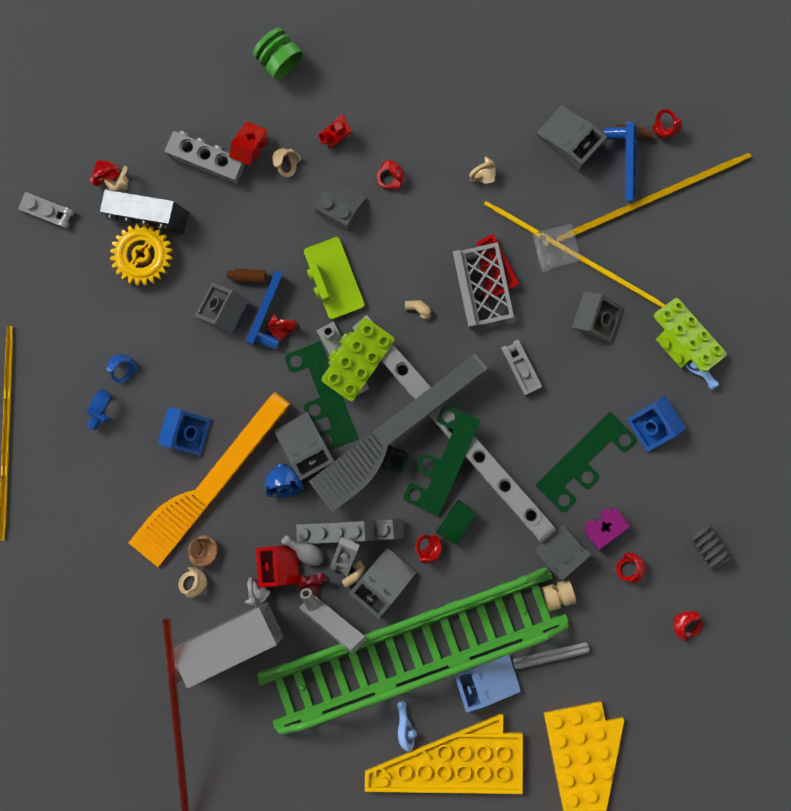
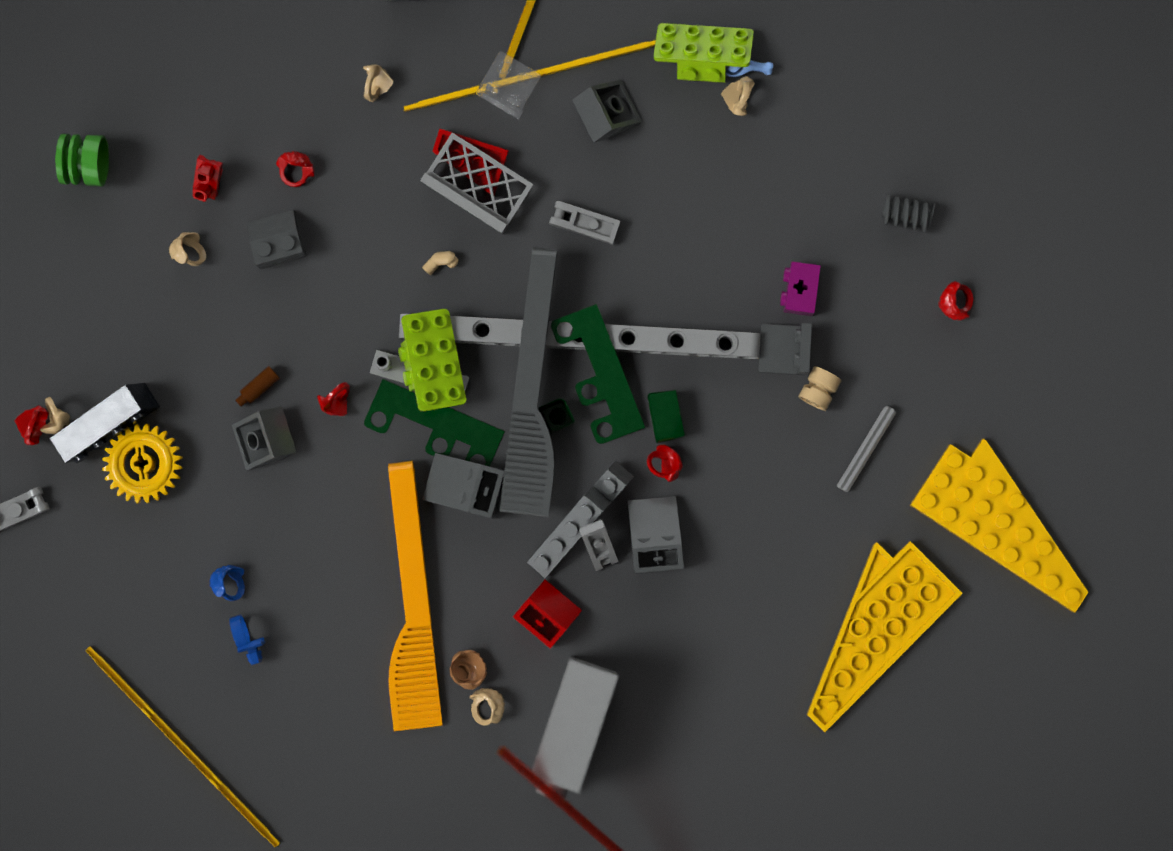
camera: 50 degrees left, 0 degrees up
blue slope [157,407,212,456] -> none
light grey brick [164,131,246,184] -> none
red brick [229,121,268,165] -> none
blue piece [245,271,283,350] -> none
light grey piece [245,577,270,607] -> none
bright green ladder [257,568,569,734] -> none
blue cylinder [264,464,304,498] -> none
light grey piece [281,535,324,566] -> none
dark red piece [298,573,328,597] -> none
light grey piece [299,588,367,654] -> none
lime bracket [304,237,364,319] -> none
tan arm [342,560,366,588] -> none
light blue piece [397,701,417,752] -> none
medium blue slope [454,655,521,713] -> none
dark green piece [535,412,637,512] -> none
red piece [616,552,646,584] -> none
blue slope [626,396,686,452] -> none
none -> tan piece [721,76,755,116]

